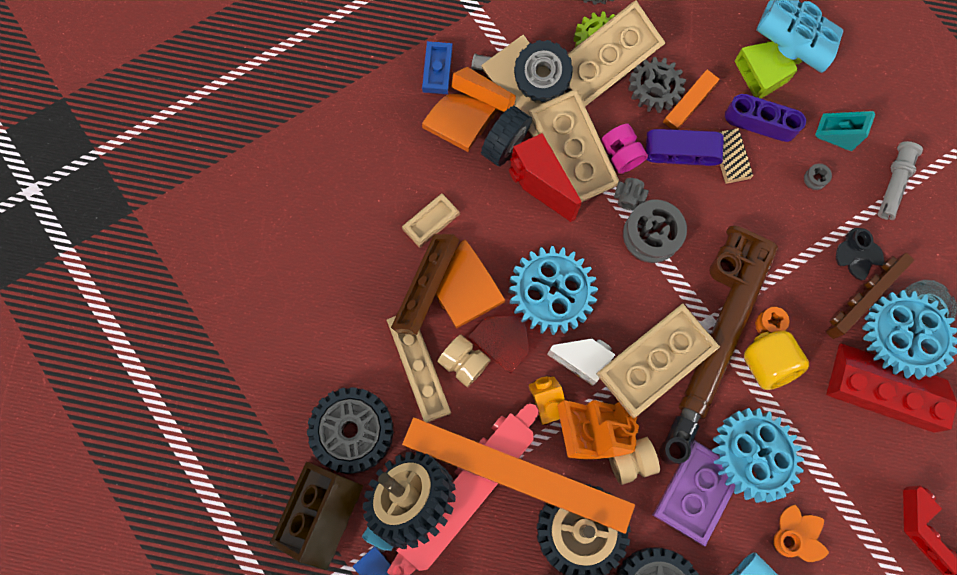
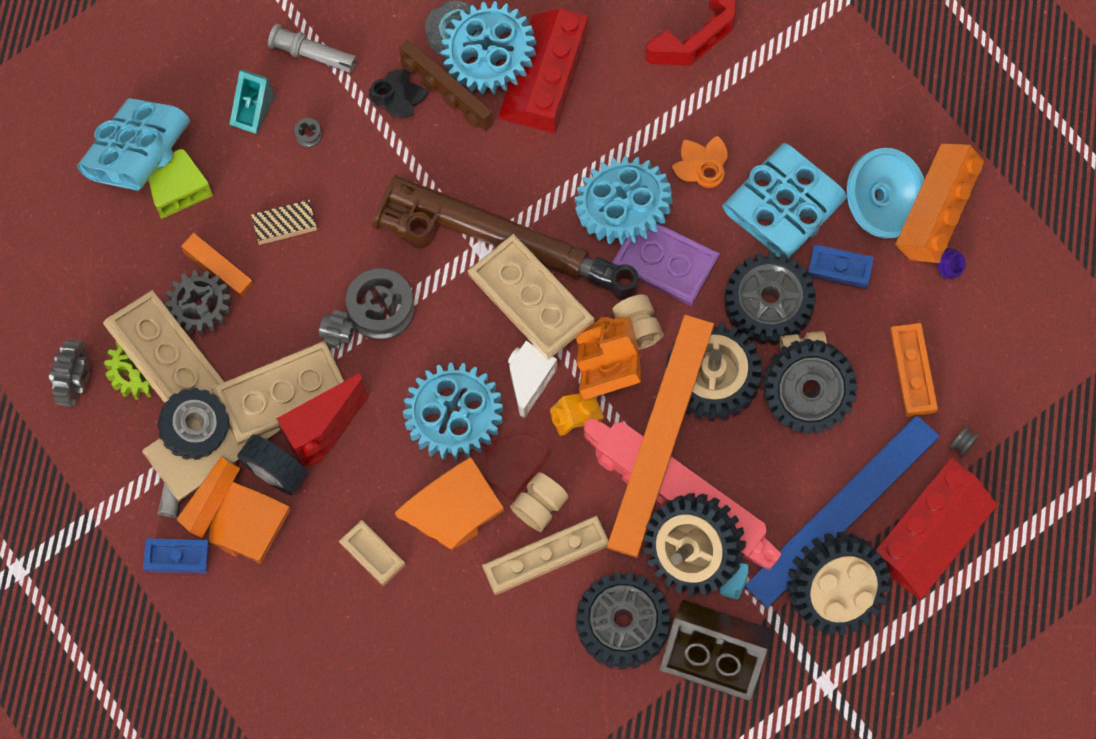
camera: 85 degrees left, 5 degrees down
reddish brown plate [391,234,459,335] -> none
dark pink wheel [601,124,648,174] -> none
dark purple beam [645,129,724,166] -> none
dark purple beam [725,94,806,142] -> none
yellow head [744,330,809,390] -> none
orange wheel [755,307,790,334] -> none

